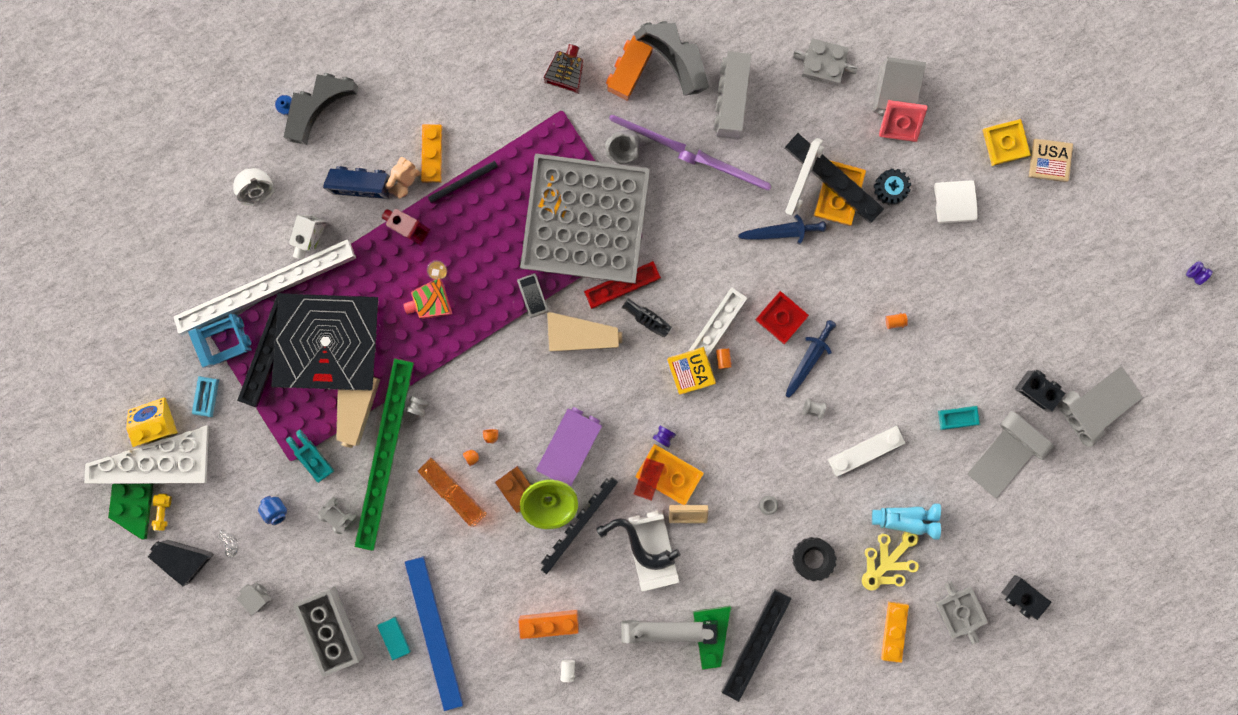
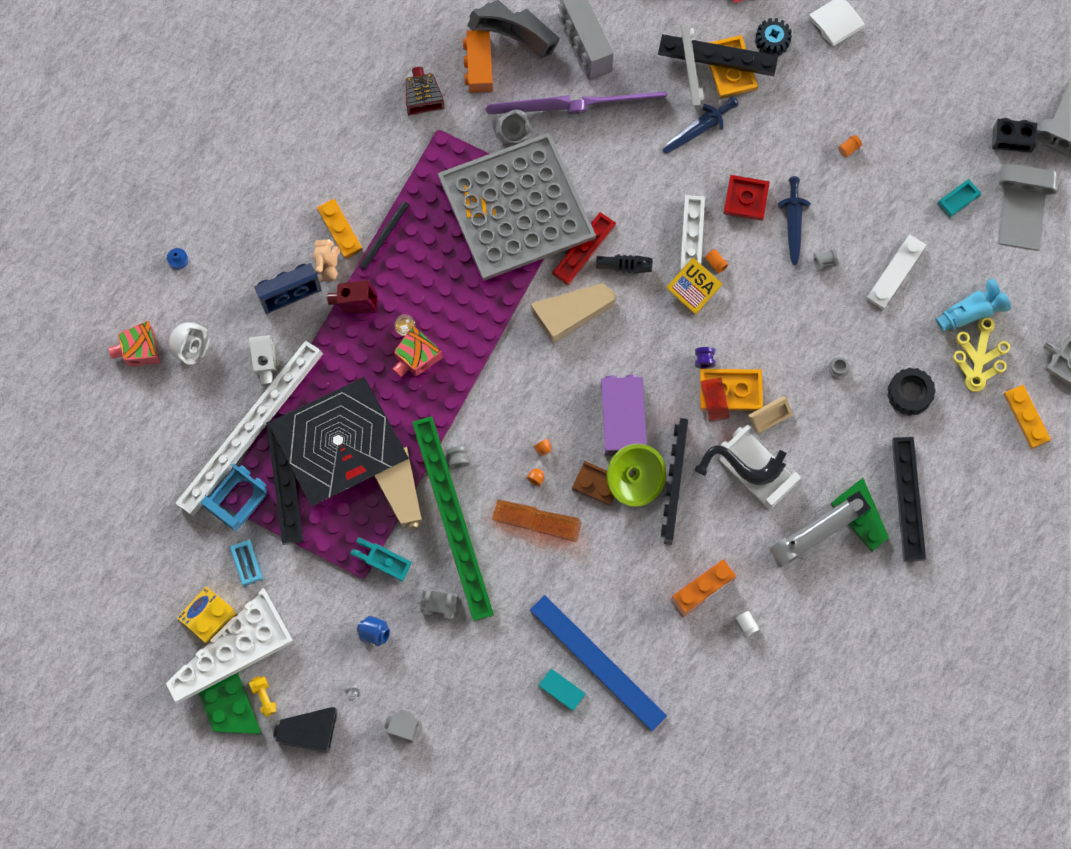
camera: 30 degrees left, 15 degrees down
dark grey arch [283,73,359,145] -> none
light grey brick [293,586,363,677] -> none
slope [517,273,549,318] -> none
none -> torso [109,321,161,366]

